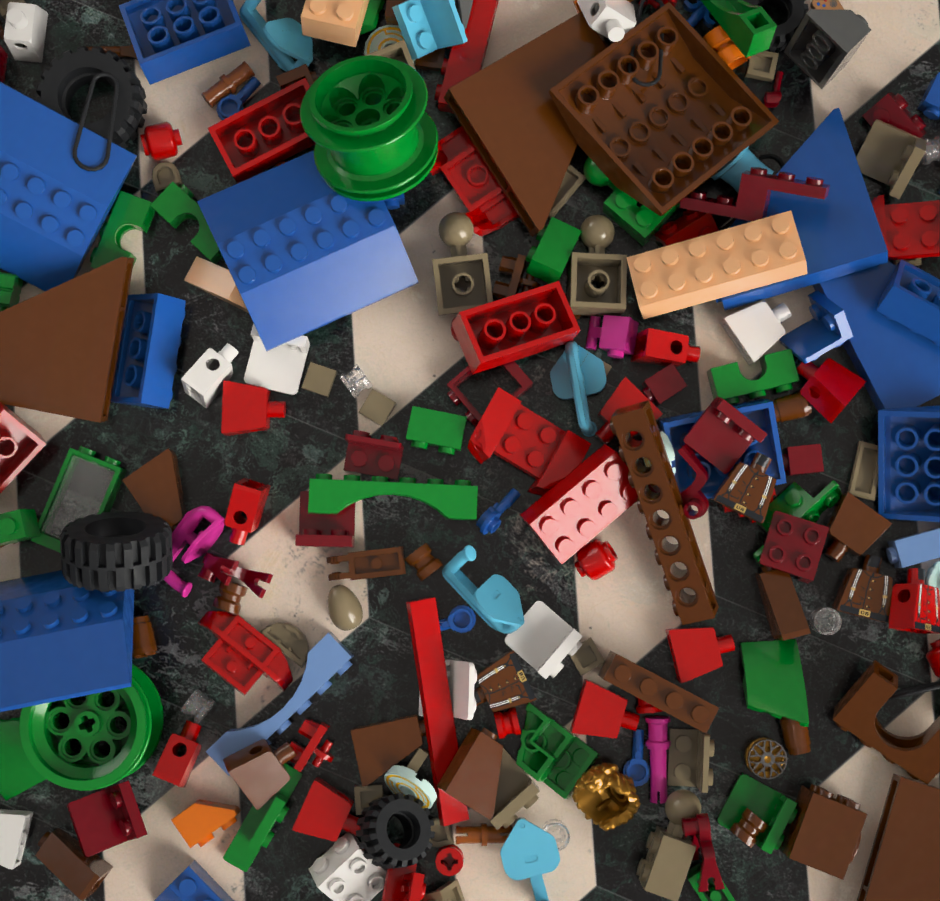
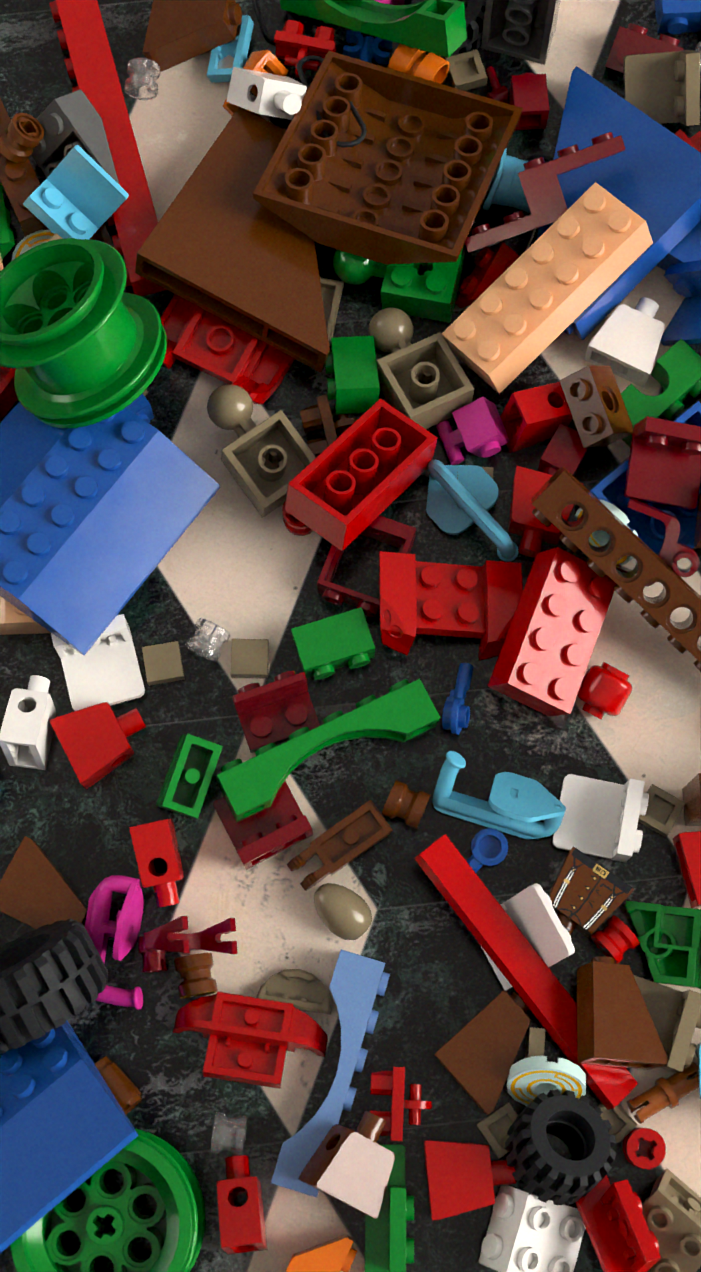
camera: 30 degrees left, 10 degrees down
none -> green brick [156,733,223,818]
none -> dark red brick [509,72,549,130]
none -> reddish brown brick [559,365,633,448]

